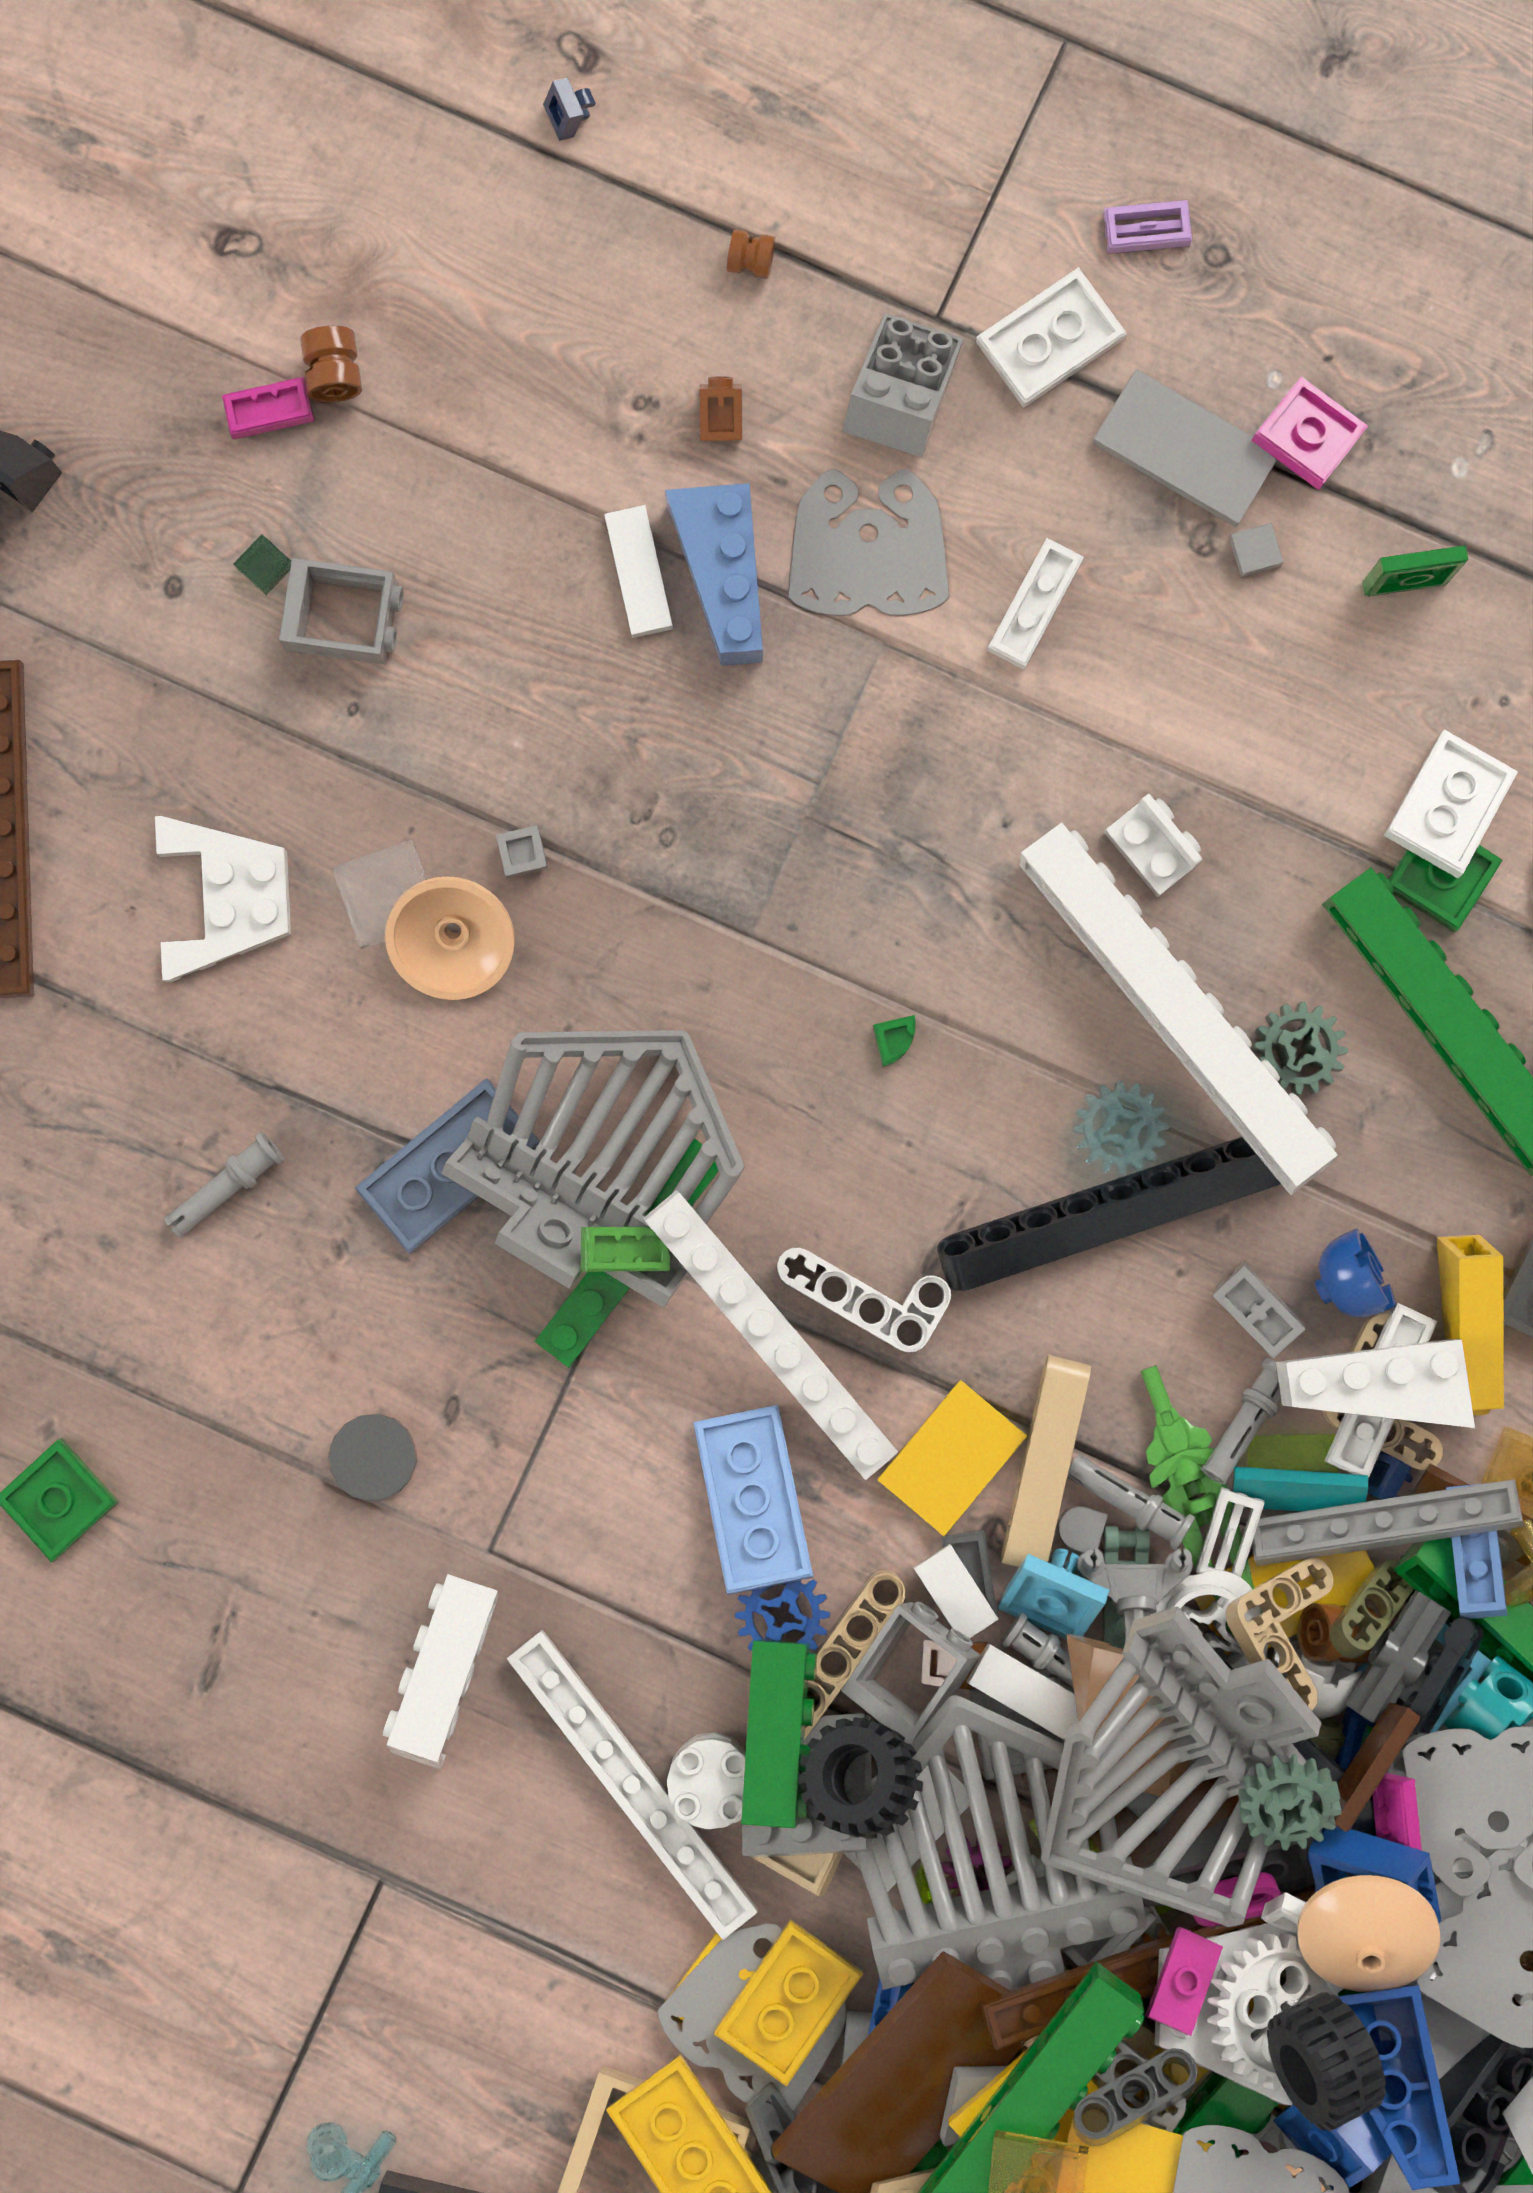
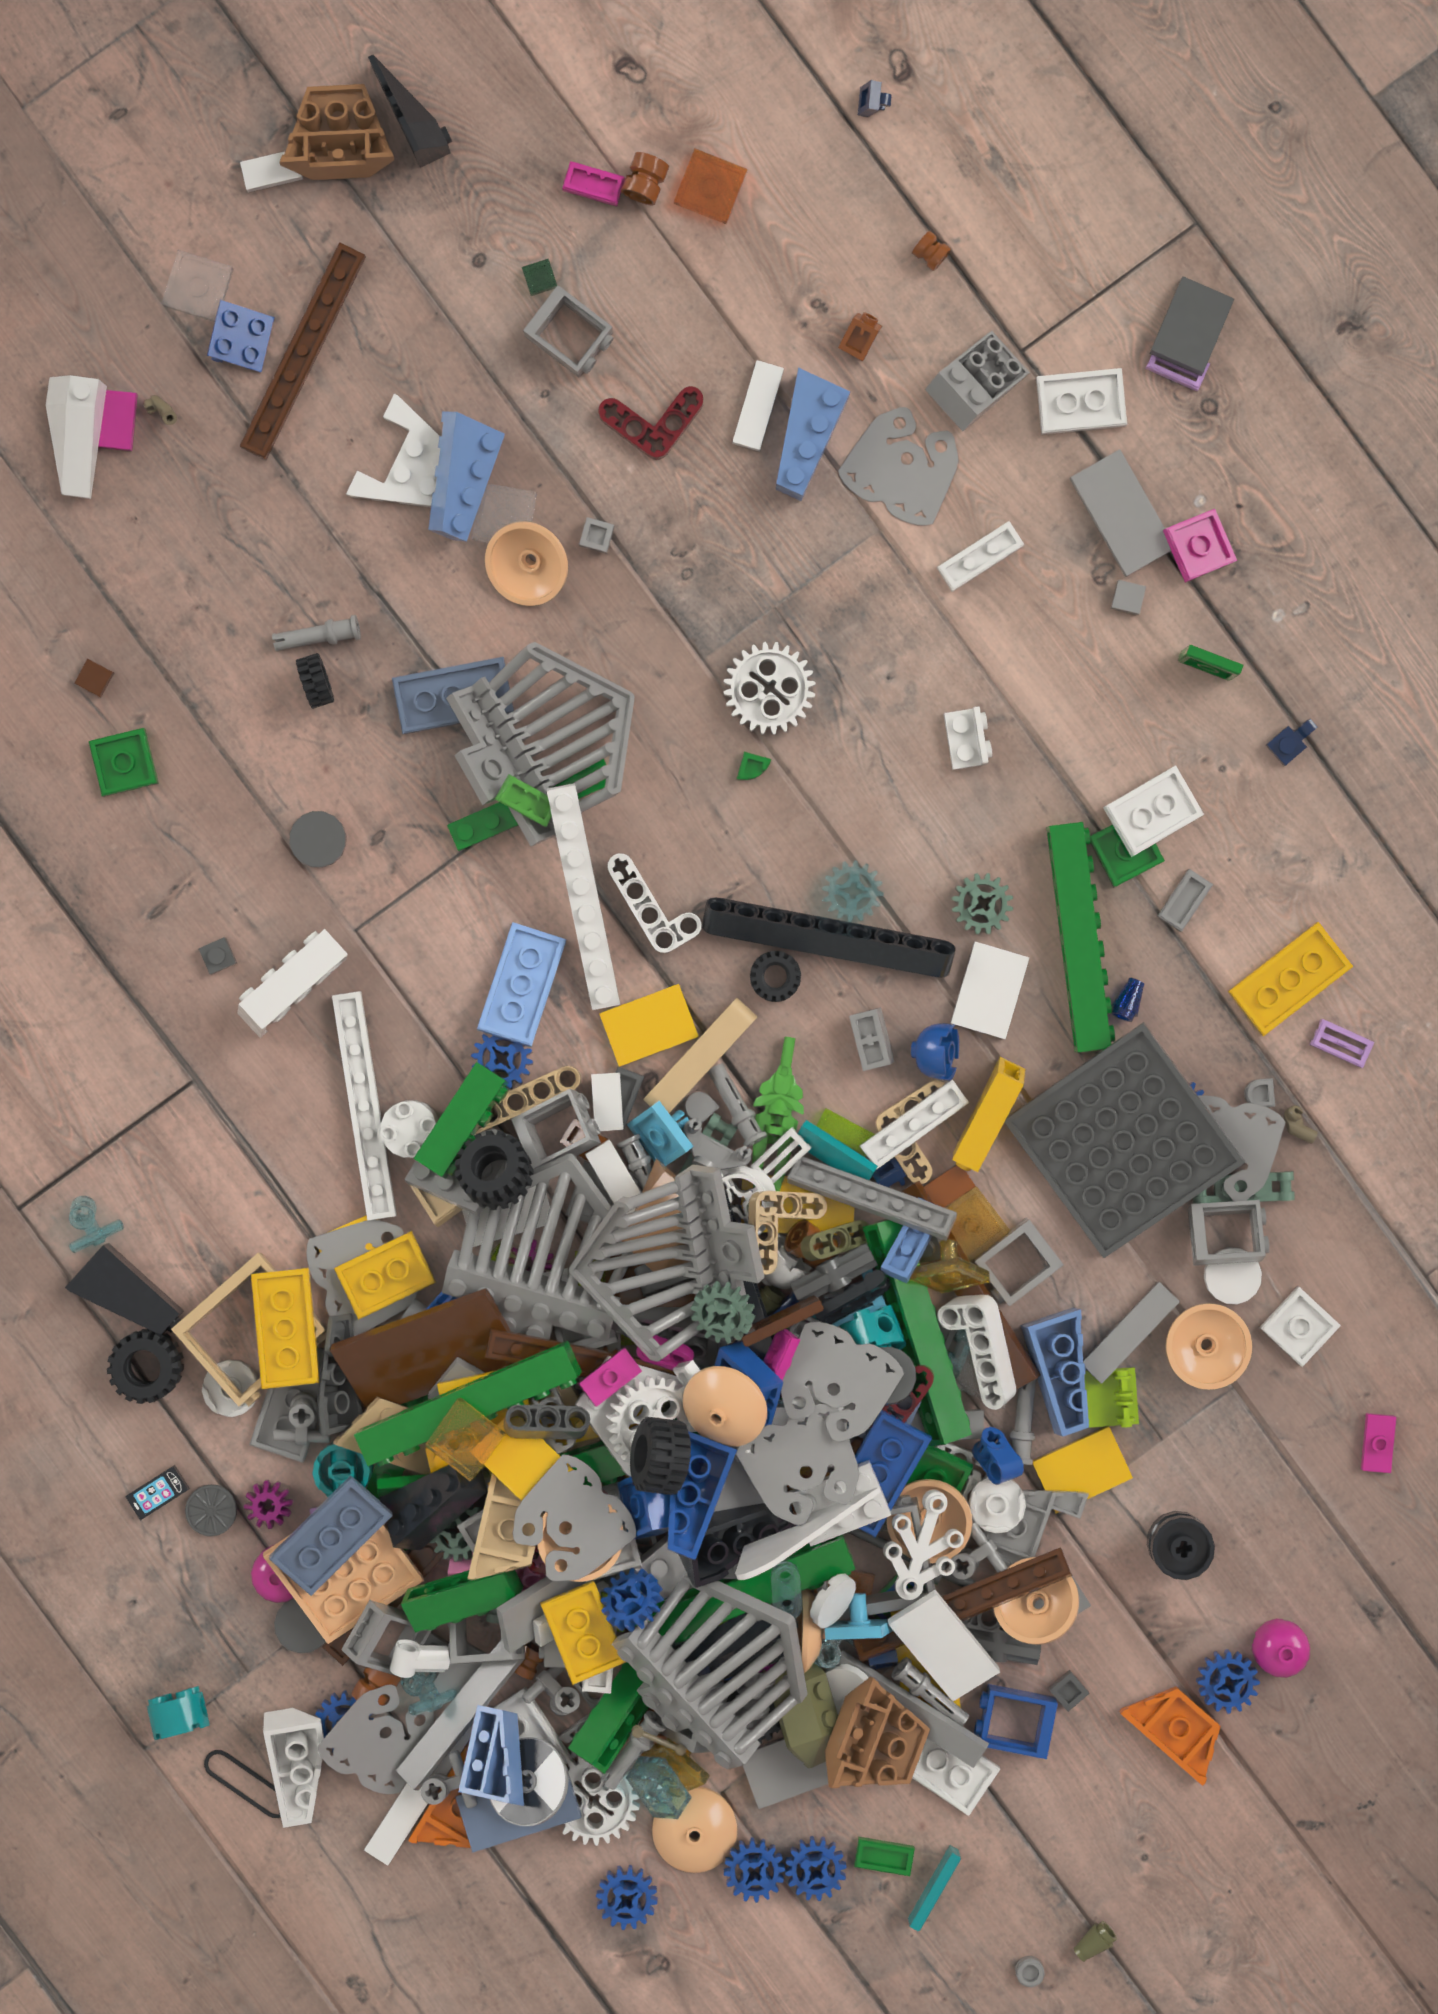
camera: 25 degrees right, 5 degrees up
white brick [1020,822,1338,1195] -> none
light grey pin [1201,1358,1281,1485] -> none
white wedge [1276,1339,1475,1428] -> none
none -> dark grey plate [199,937,237,975]
none -> black tyre [296,653,334,709]
none -> medium blue wedge [428,411,505,542]
none -> dark red beam [599,386,703,460]
none -> clear orange tile [674,148,747,224]
none -> white gear [724,642,816,735]
none -> black tyre [750,951,801,1002]
none -> dark orange tile [923,1165,976,1208]
none -> white tile [950,942,1029,1039]
none -> dark grey tile [1149,276,1234,376]

